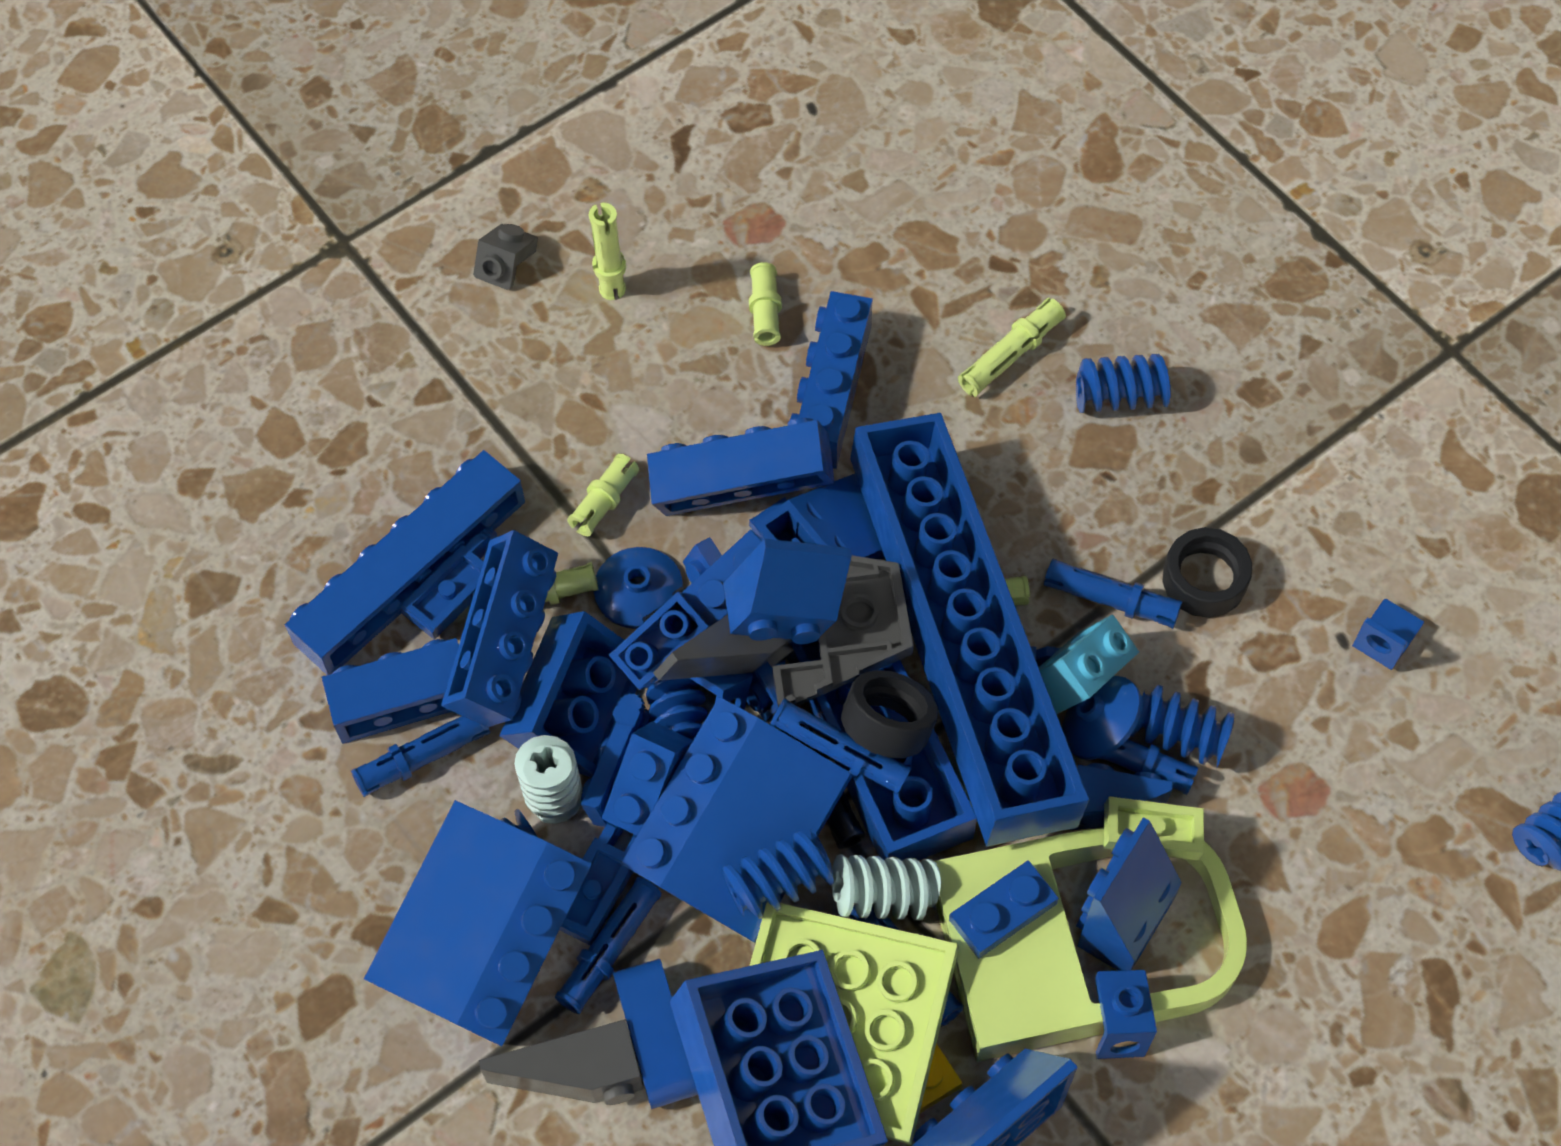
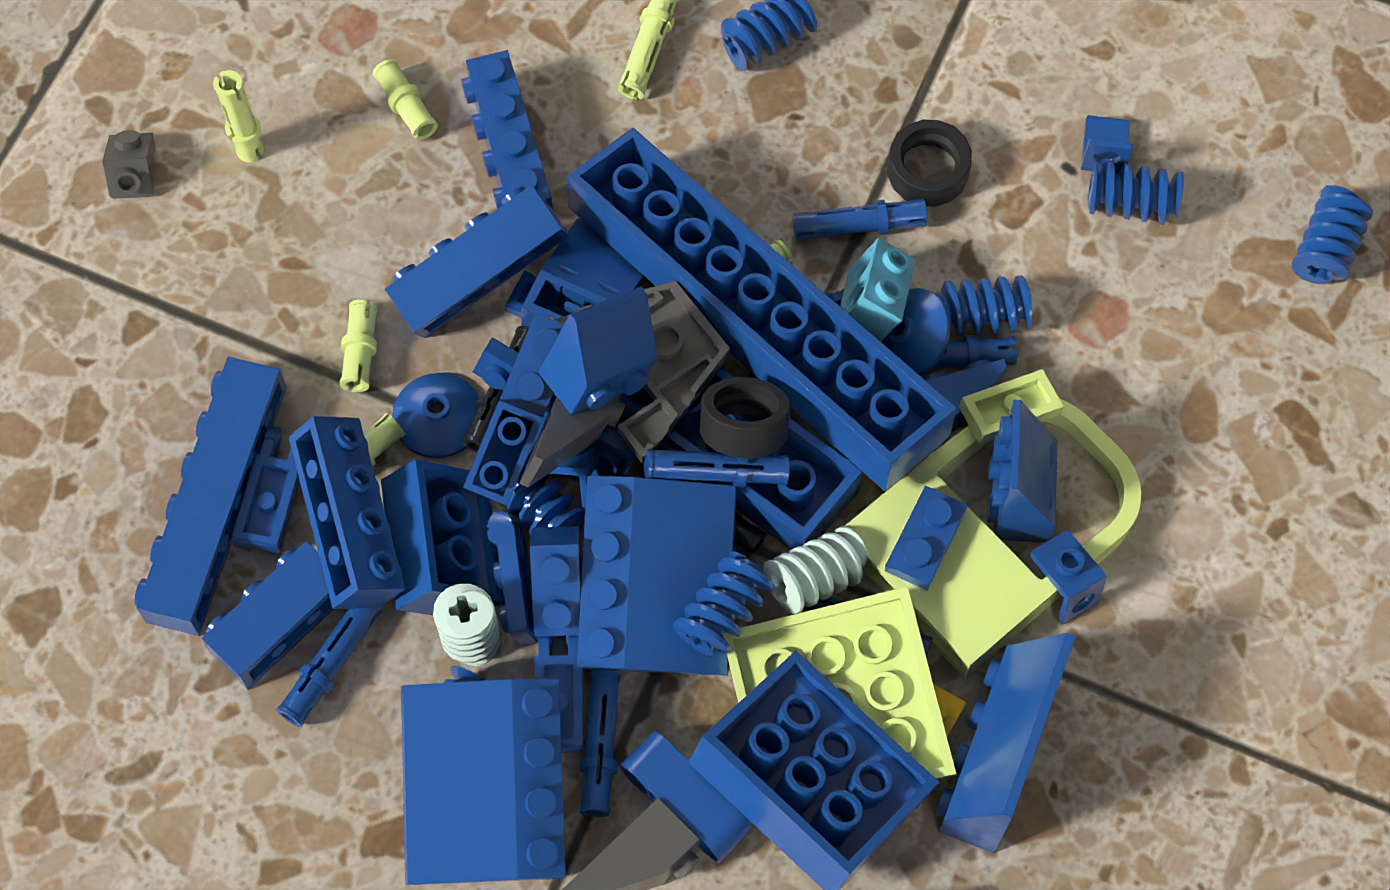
camera: 30 degrees left, 5 degrees up
none -> blue piece [1088,159,1184,225]

